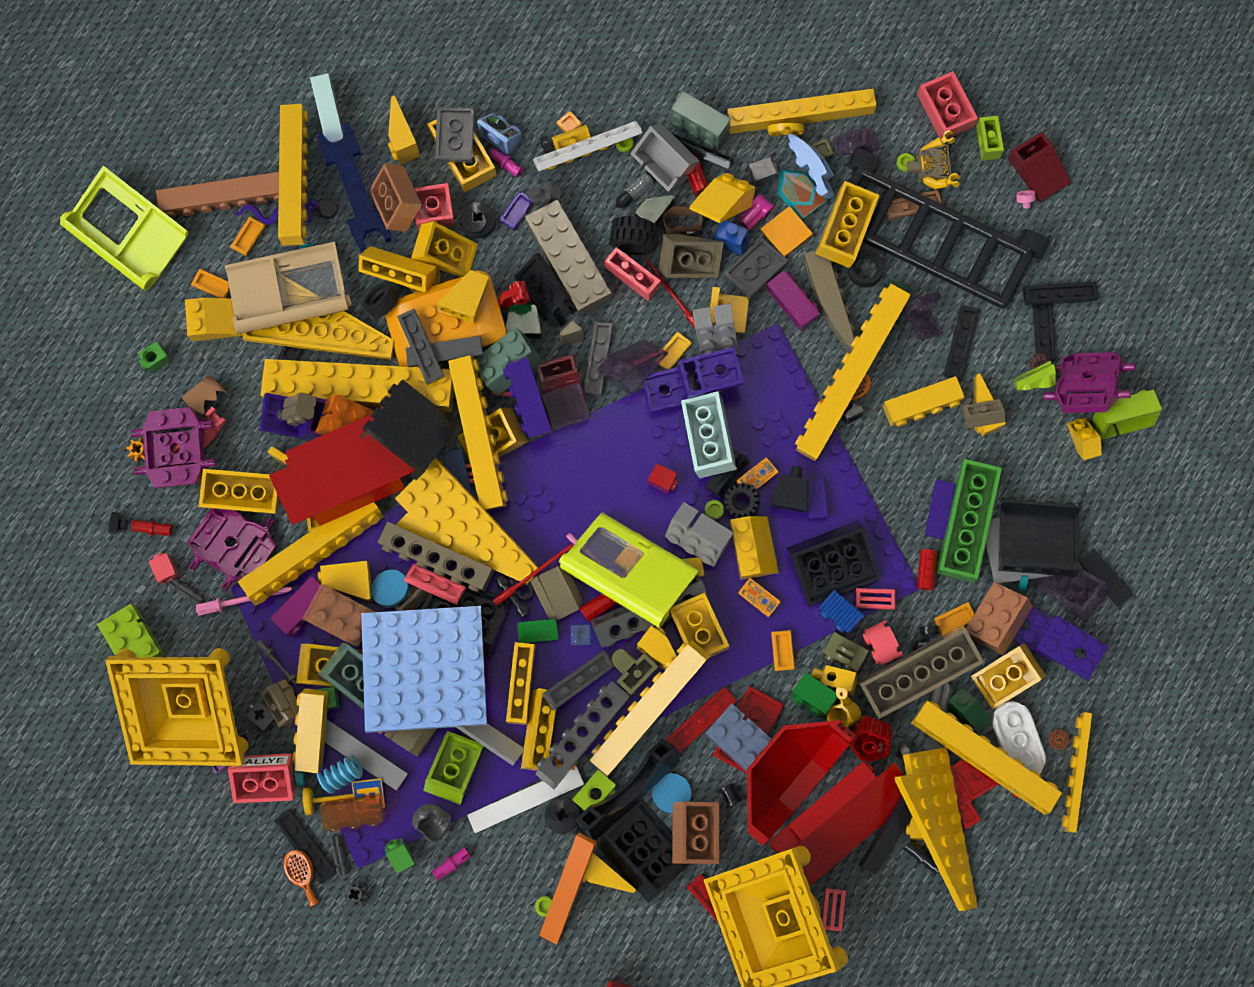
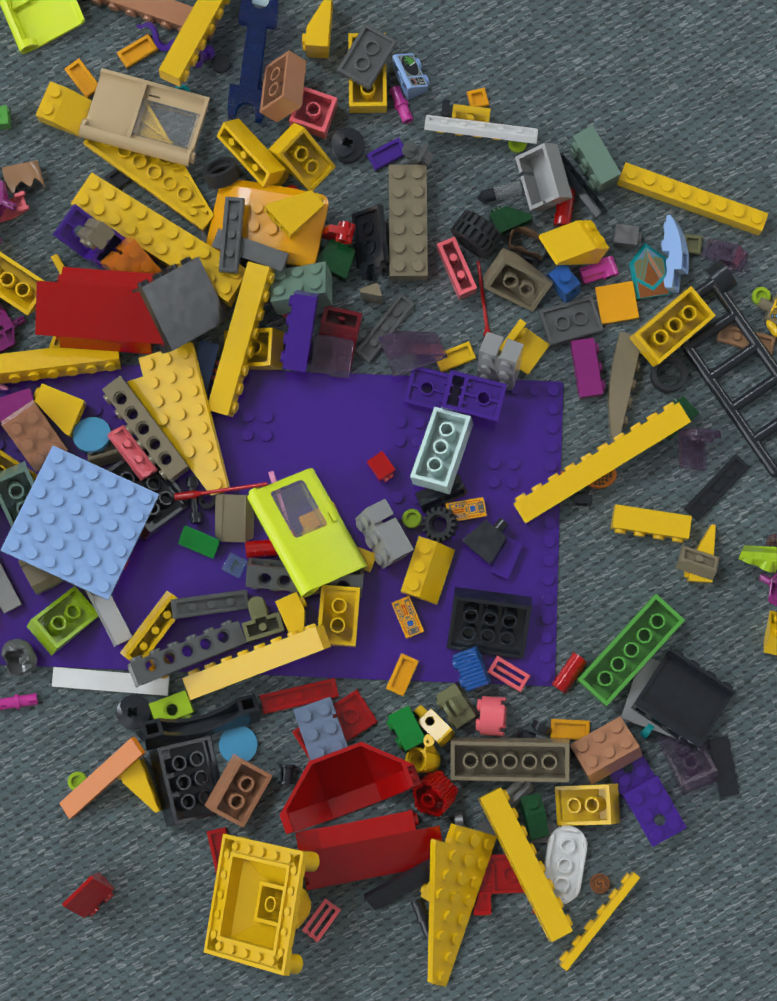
camera: 25 degrees right, 5 degrees up
yellow brick [506,642,536,725] -> none
yellow tile [767,123,804,137] -> none
dark purple tile [924,480,955,540] -> none

